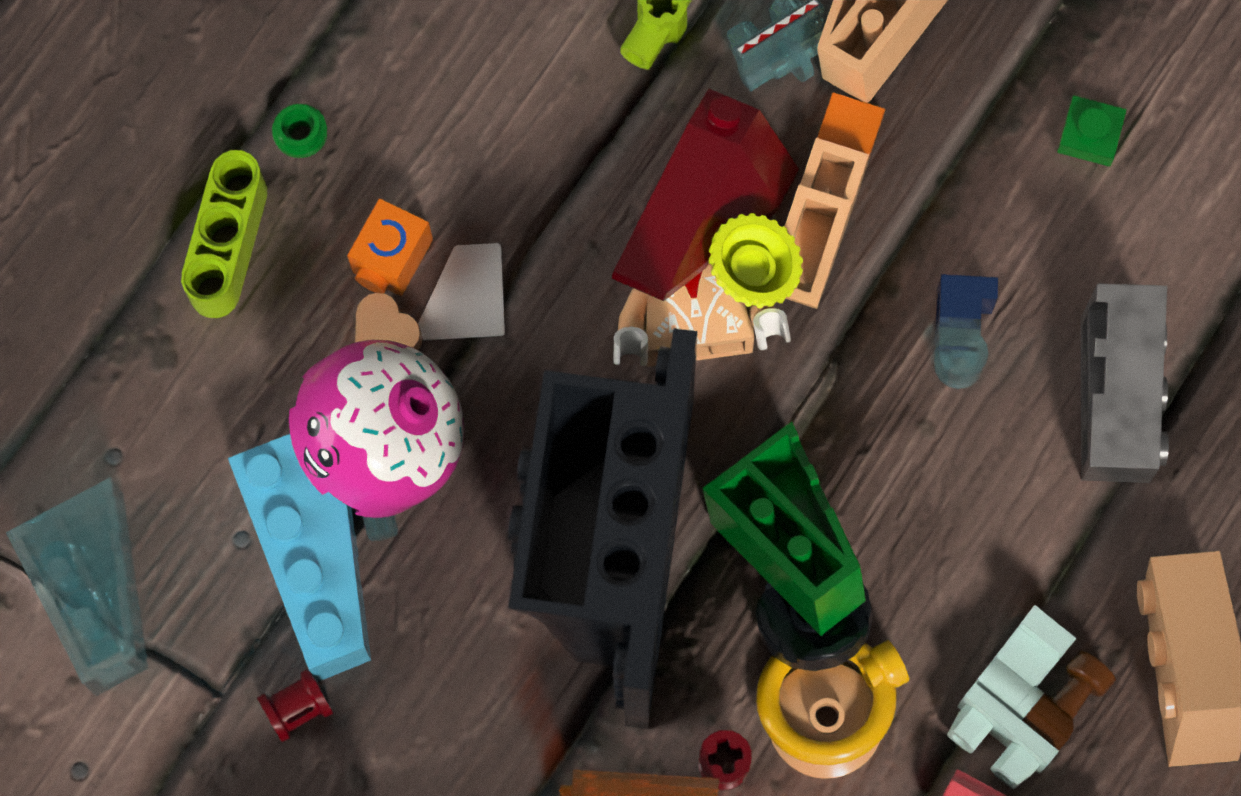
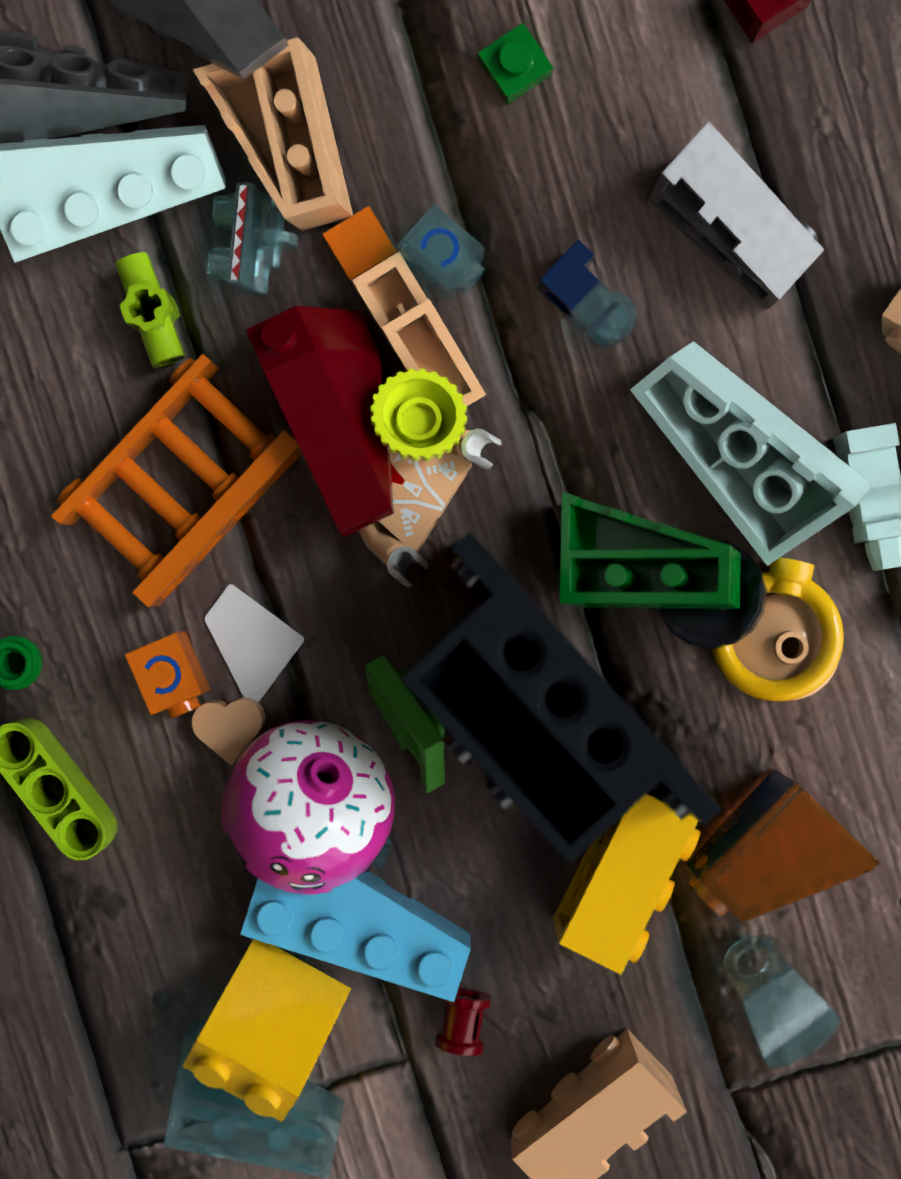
camera: 55 degrees left, 15 degrees up
dark red bush [698,730,752,791] -> none
none -> orange fence [51,354,302,607]
none -> yellow brick [182,939,352,1122]
none -> bright green wing [365,655,446,794]
none -> clear light blue brick [397,204,485,300]
none -> yellow brick [553,788,700,975]
none -> light aqua wedge [630,341,873,566]

